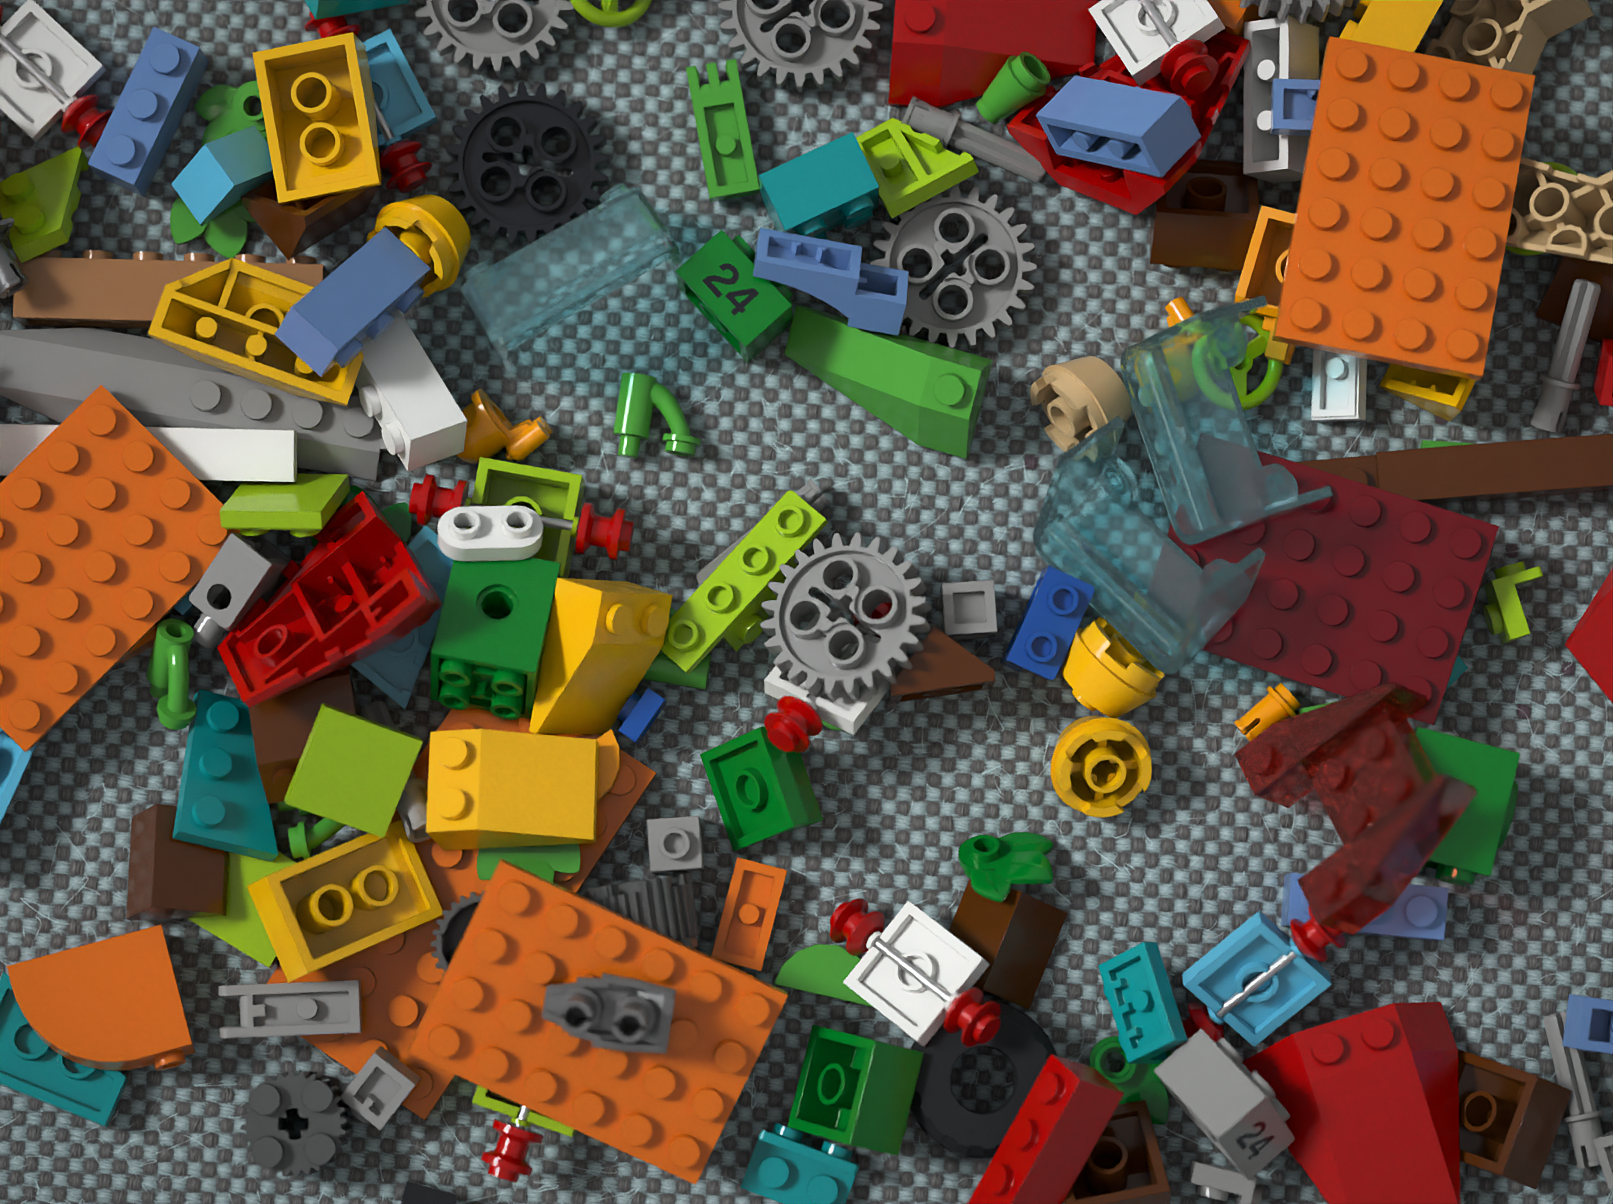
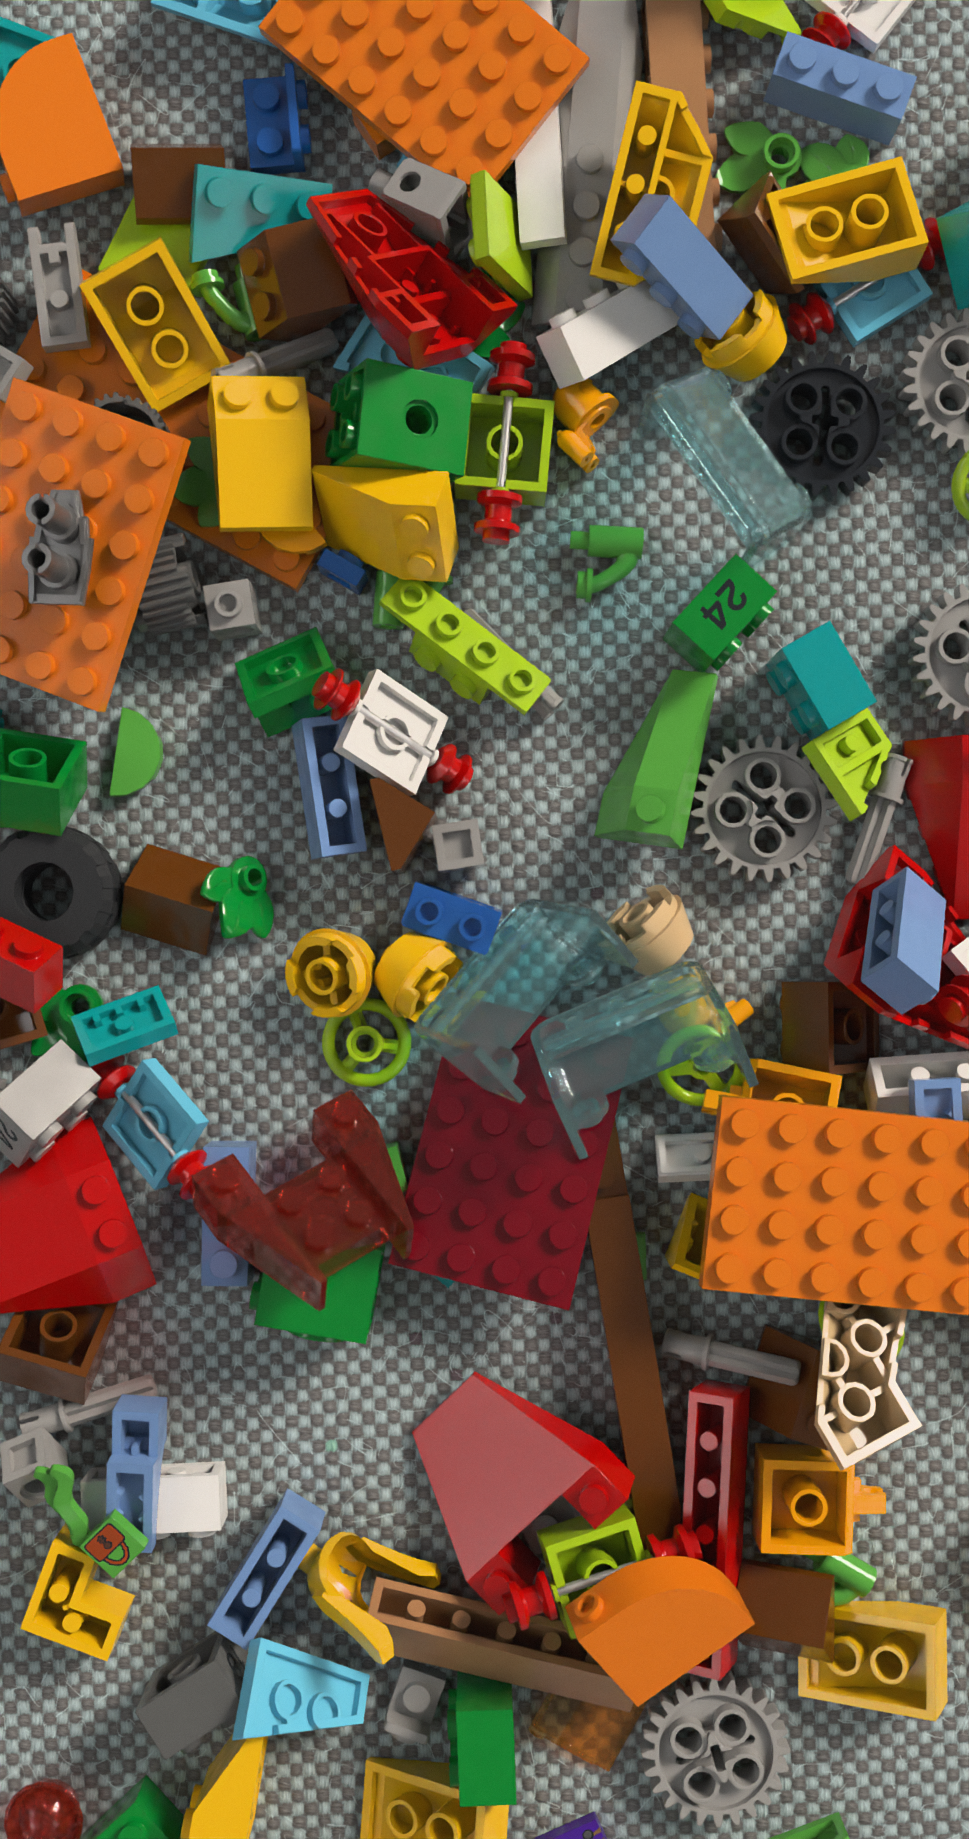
camera: 85 degrees right, 5 degrees up
bright green plant [146,619,197,730] -> none
medium azure slope [171,125,274,227] -> none
lime tile [284,703,423,838] -> none
white plate [437,505,543,561] -> none
bright green hinge [686,58,760,202] -> none
orange plate [711,857,787,971] -> none
medium blue slope [753,228,909,336] -> none
light grey gear [760,532,931,701] -> none
white plate [830,898,1001,1047] -> none
bright green cone [976,52,1051,124] -> none
light orange pin [1233,683,1301,748] -> none
lime bracket [1483,561,1543,644] -> none
none -> blue bracket [243,63,312,175]
none -> medium blue brick [291,716,367,860]
none -> lime piece [322,997,412,1087]

